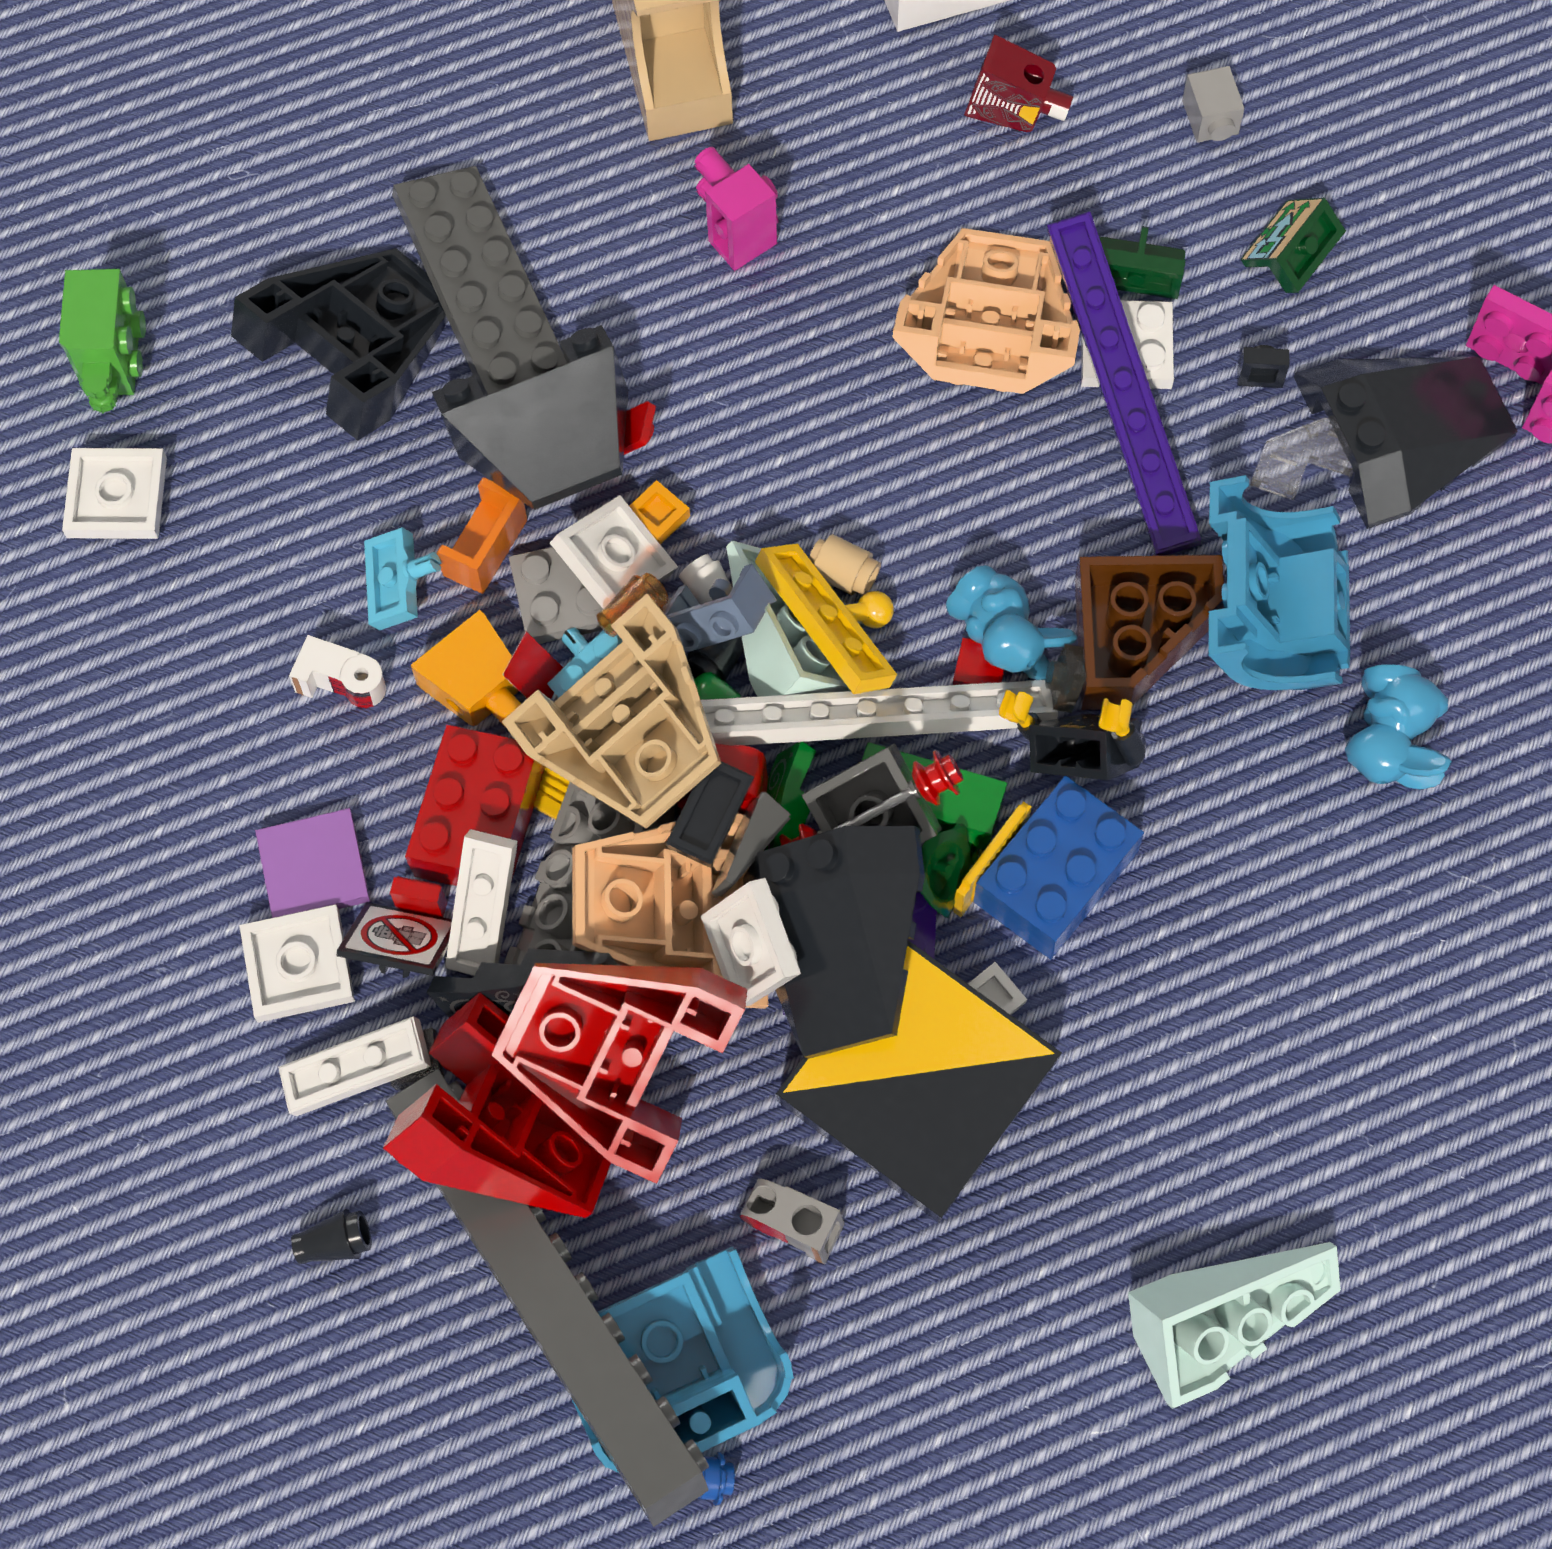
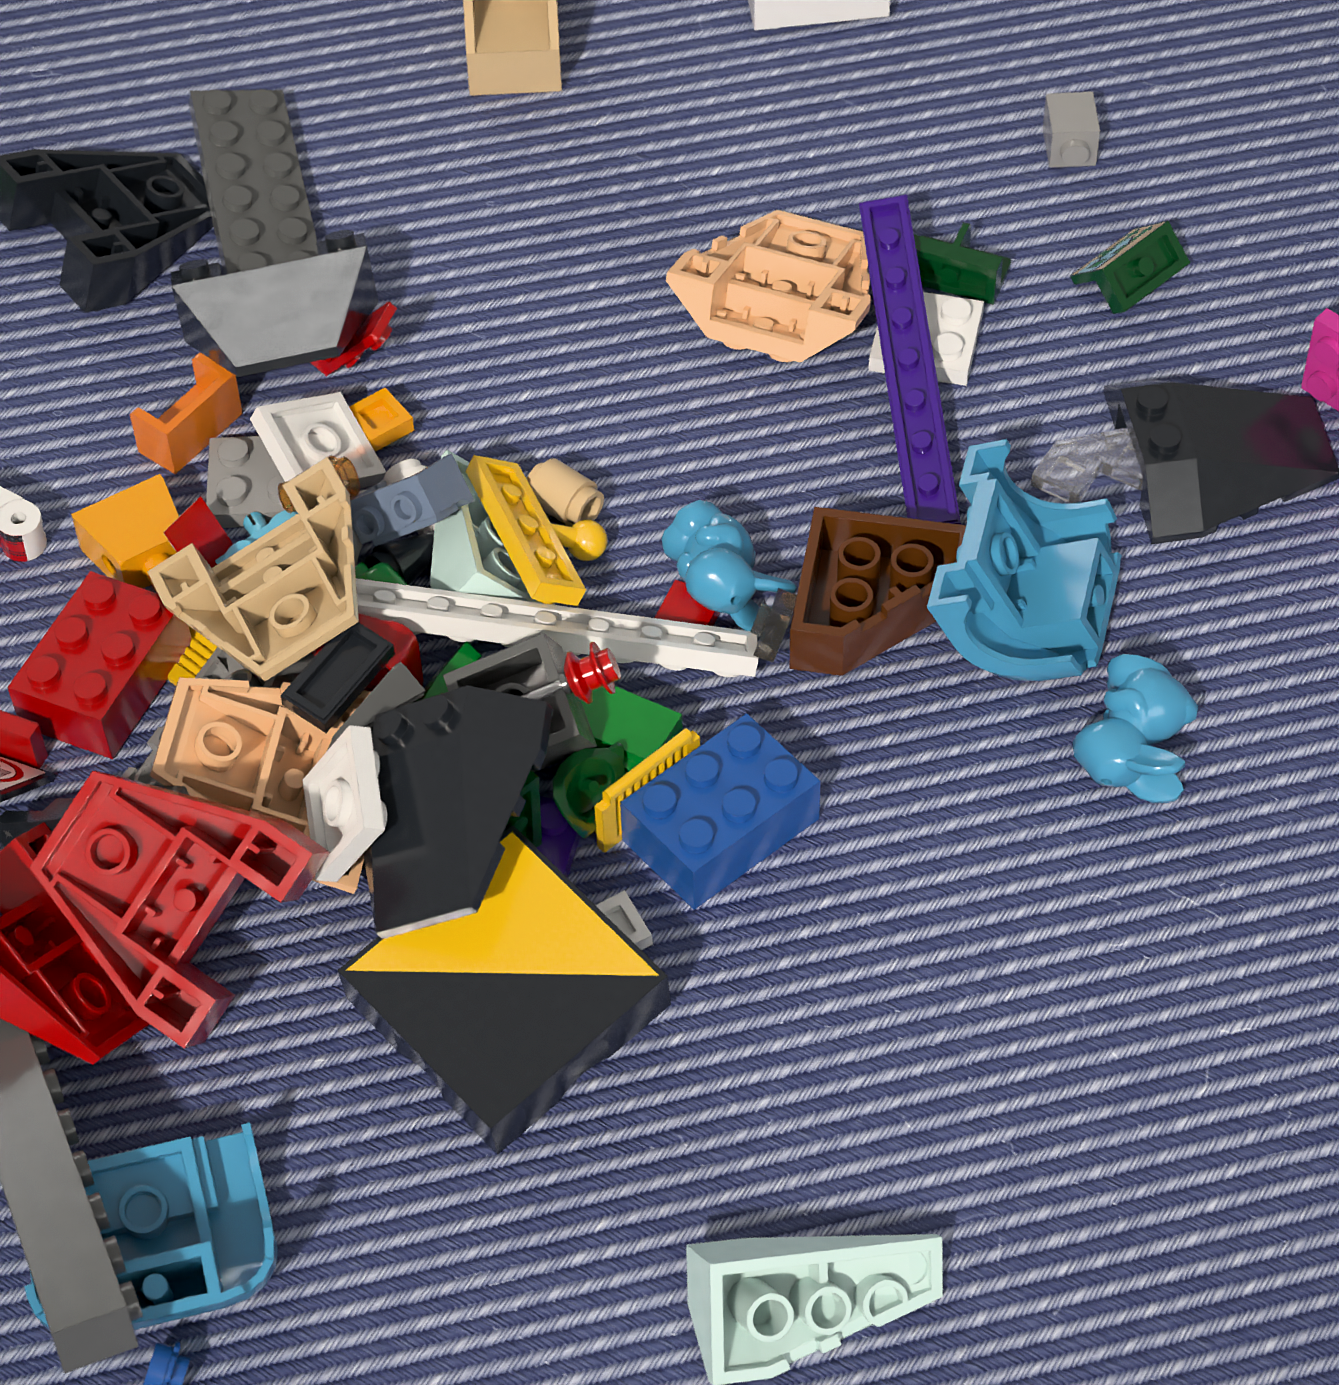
camera: 10 degrees right, 15 degrees down
medium azure plate [364,527,441,630] -> none
white plate [445,829,518,976] -> none
dark pink brick [694,147,778,271] -> none
light grey leg [739,1179,845,1265] -> none
dark red torso [964,35,1073,132] -> none
black torso [999,690,1146,780] -> none
black plate [1237,345,1290,388] -> none

